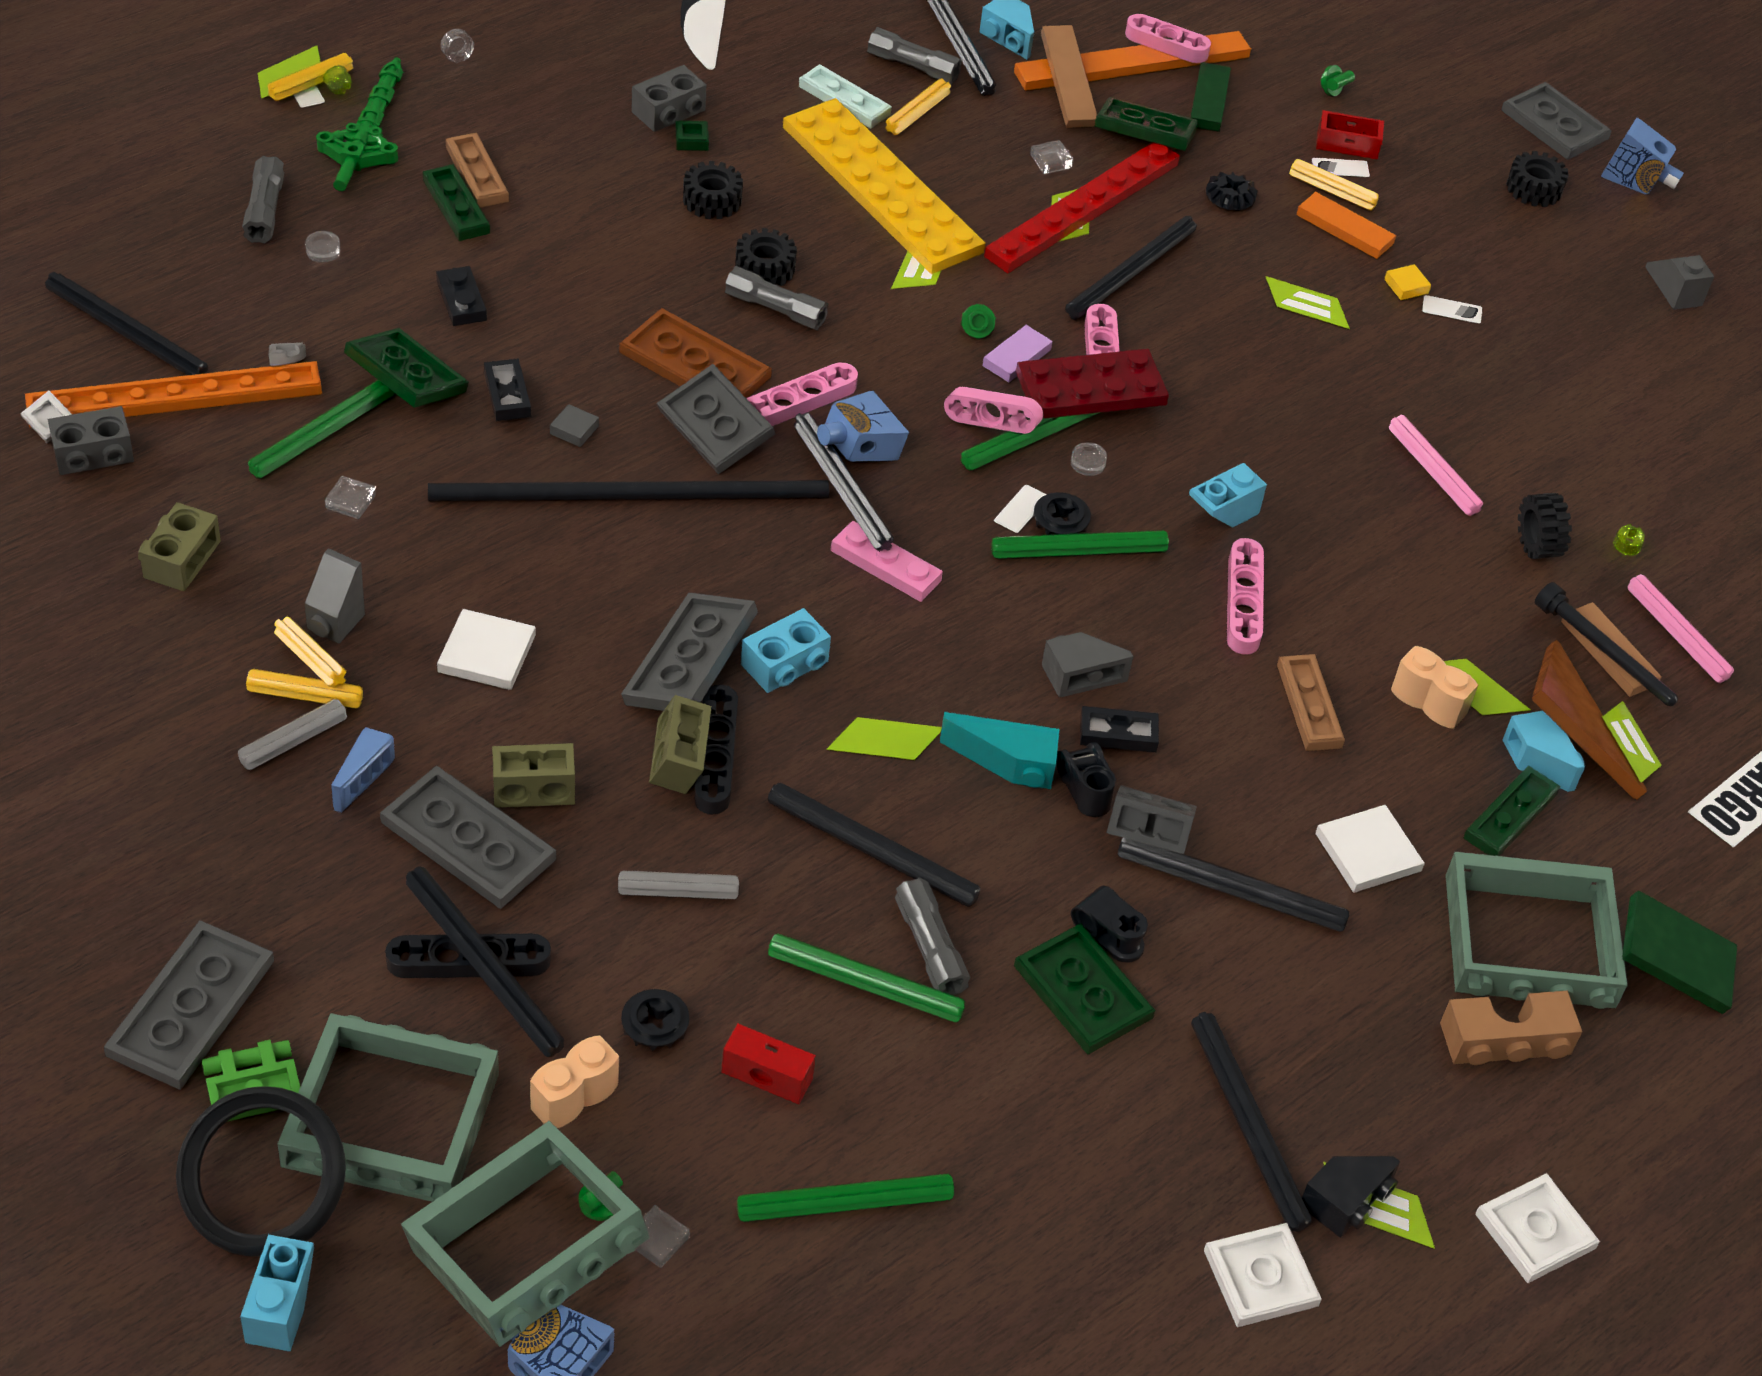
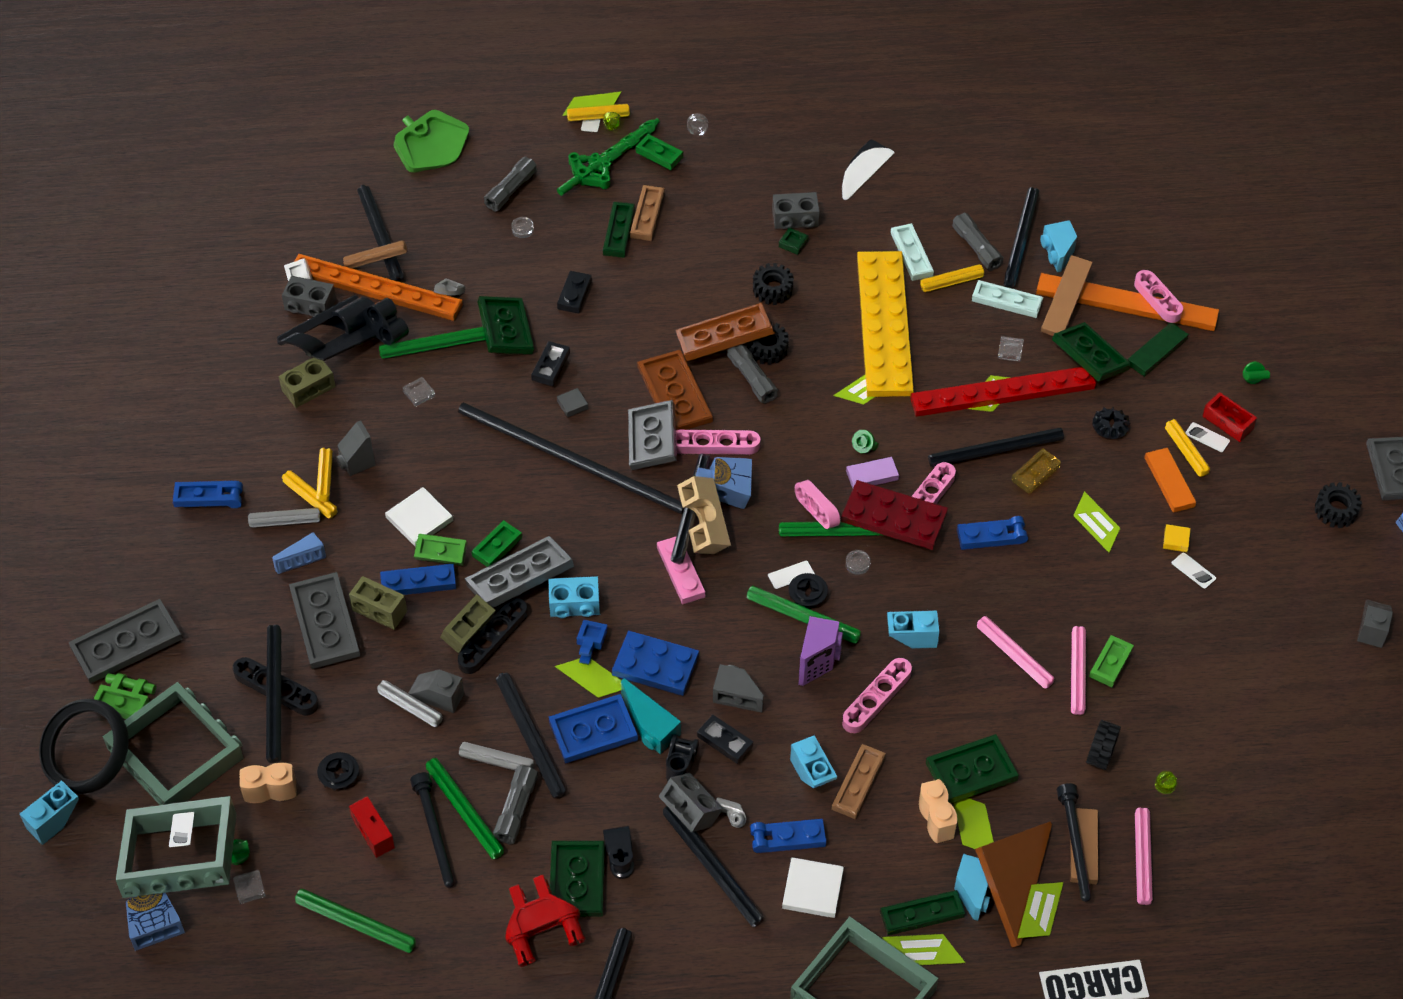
camera: 40 degrees right, 5 degrees up
none -> white sticker [169,812,194,847]
none -> blue plate [173,481,243,508]
none -> black panel [277,295,409,361]
none -> medium nougat axle [343,240,407,268]
none -> blue plate [380,564,456,595]
none -> bright green animal [393,110,469,173]
none -> dark grey slope [408,670,464,713]
none -> black piece [410,772,455,888]
none -> bright green plate [414,534,467,566]
none -> light grey axle [459,742,534,770]
none -> green plate [472,520,522,567]
none -> red connector [505,875,586,967]
none -> blue plate [548,694,638,764]
none -> blue plate [577,620,607,664]
none -> blue plate [612,630,699,696]
none -> green plate [636,134,683,170]
none -> dark orange tile [676,303,774,362]
none -> tan arch [677,476,731,554]
none -> light grey arm [716,797,746,828]
none -> blue plate [750,819,826,853]
none -> medium azure slope [790,735,837,788]
none -> medium lavender slope [798,616,843,686]
none -> lime sticker [882,934,965,965]
none -> dark green plate [926,734,1019,804]
none -> blue plate [957,516,1028,550]
none -> light aqua tile [972,280,1043,318]
none -> bright pink axle [977,616,1054,689]
none -> clear yellow plate [1011,448,1061,494]
none -> bright green plate [1089,635,1134,687]

